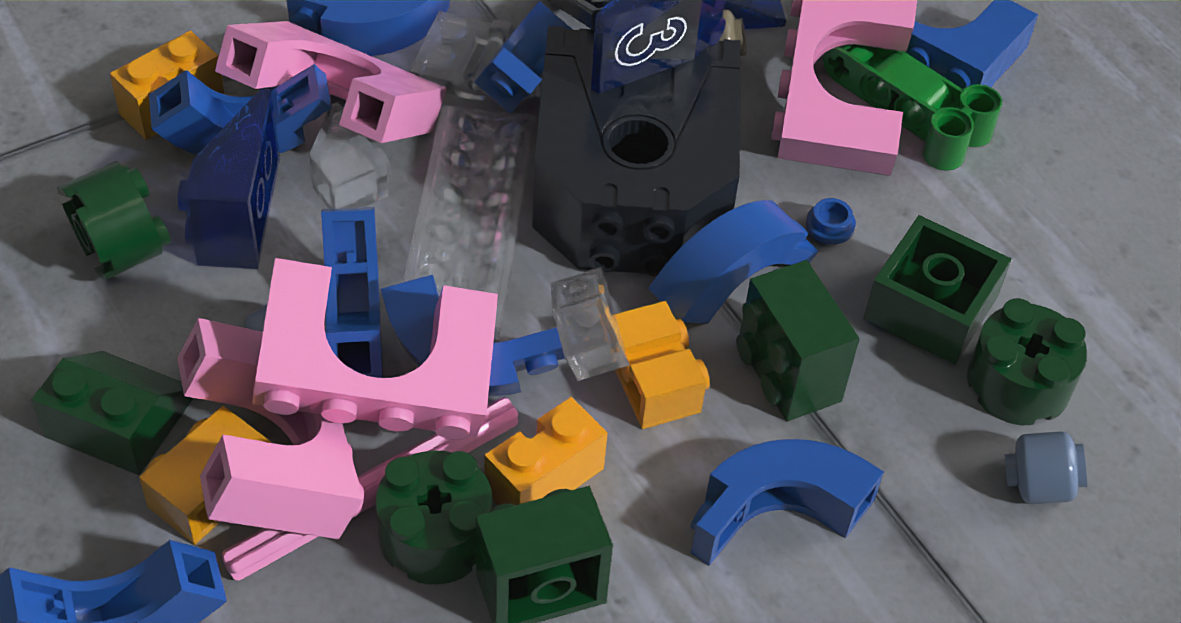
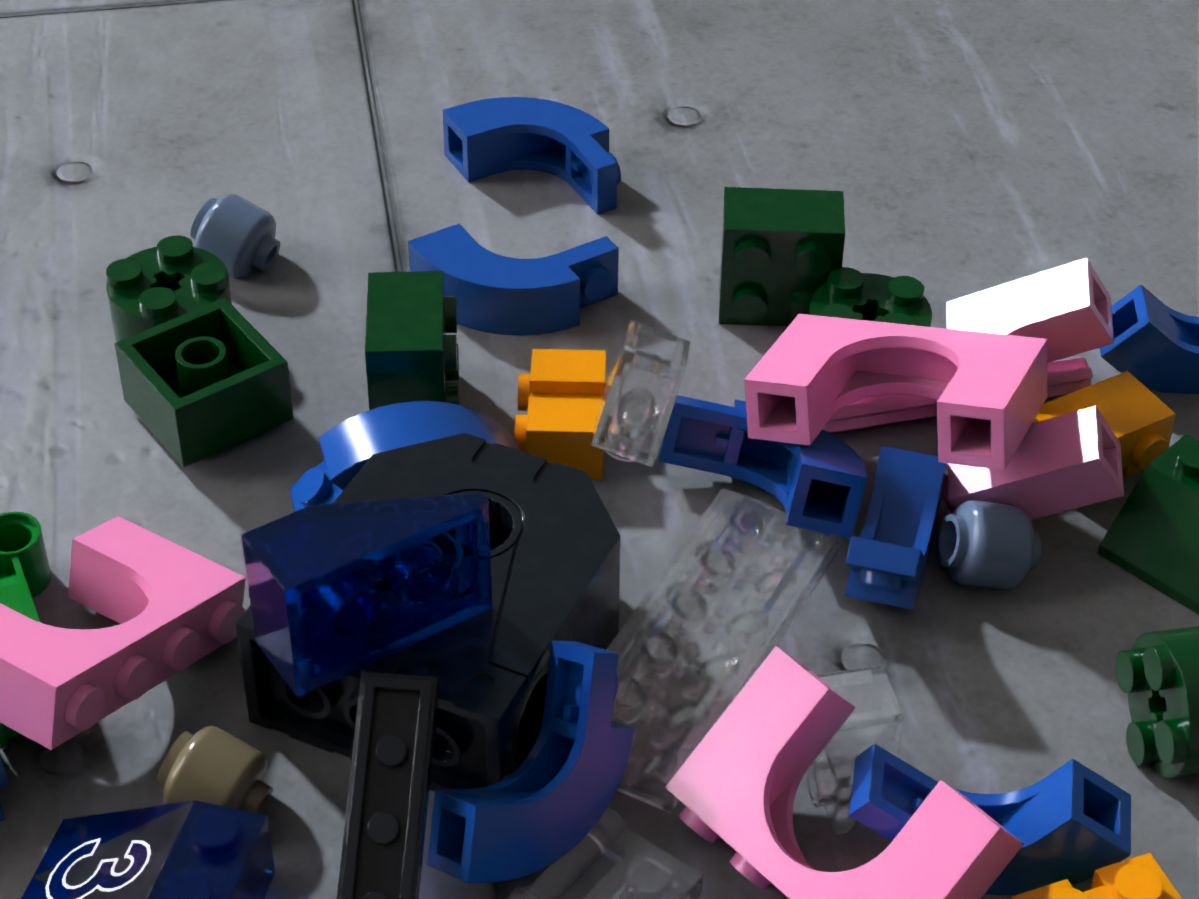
camera: 155 degrees left, 10 degrees down
clear blue slope [178,89,280,269] -> none
light orange brick [484,396,608,505] -> none
blue plate [806,198,856,244] -> none

